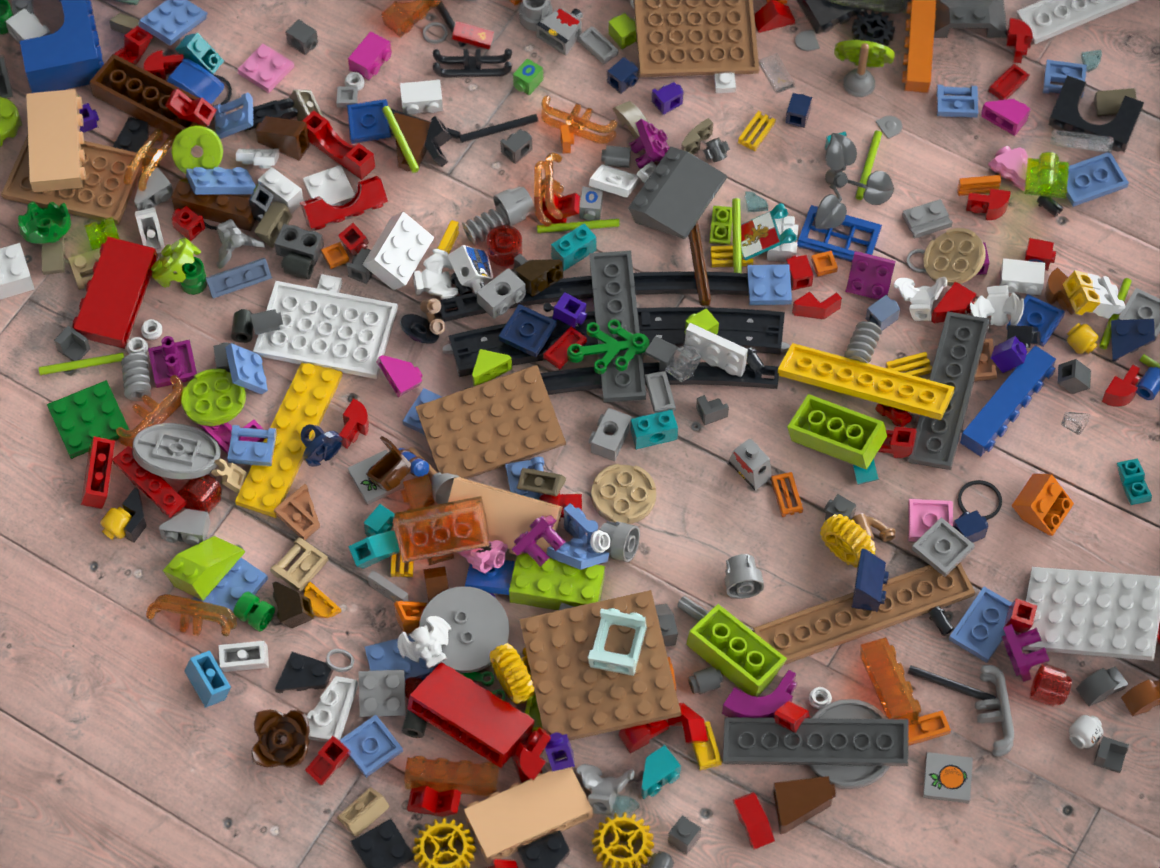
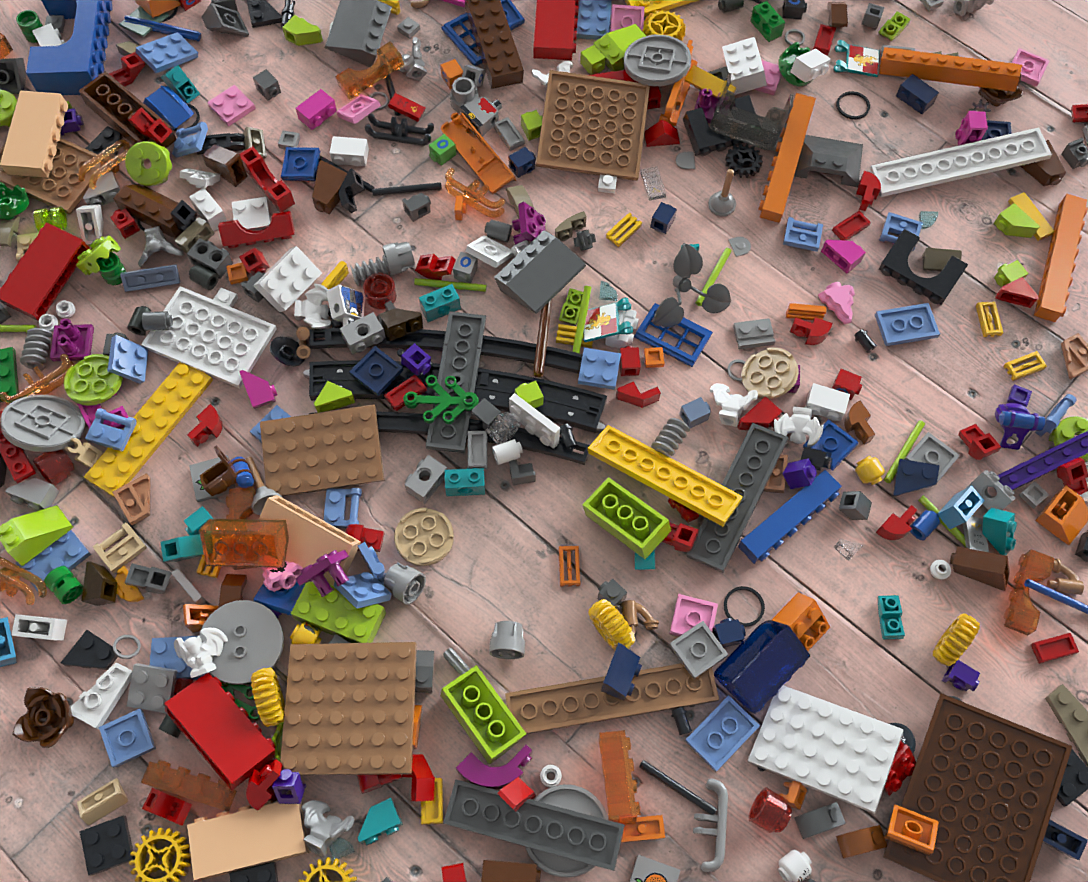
camera: 10 degrees right, 5 degrees up
red brick [143,50,184,81] -> none
medium blue plate [186,167,256,194] -> none
dark blue tile [301,424,342,467] -> none
red brick [305,735,351,786] -> none
white plate [345,72,365,91] -> none
lime piece [382,106,419,173] -> none
dark tan slope [517,468,566,496] -> none
clear orange piece [534,153,564,227] -> none
light aqua window [588,608,647,676] -> none
white plate [590,530,610,553] -> none
dark purple brick [652,82,684,115] -> none
dark grey brick [688,666,723,694] -> none
light grey torso [728,439,771,491] -> none
lime tile [834,40,895,68] -> none
magenta plate [845,251,896,300] -> none
yellow tile [885,352,933,377] -> none
magenta plate [1001,624,1050,682] -> none
brick [1004,598,1038,633] -> none
clear neon green plate [1024,152,1069,199] -> none
clear slope [1050,130,1114,153] -> none
hips [1063,270,1126,319] -> none
none -> dark grey brick [125,563,172,594]
none -> yellow head [290,622,322,644]
none -> bright pink plate [336,94,381,124]
none -> orange piece [441,112,517,194]
none -> white brick [492,439,523,465]
none -> clear blue windscreen [714,620,811,714]
none -> orange tile [779,780,807,810]

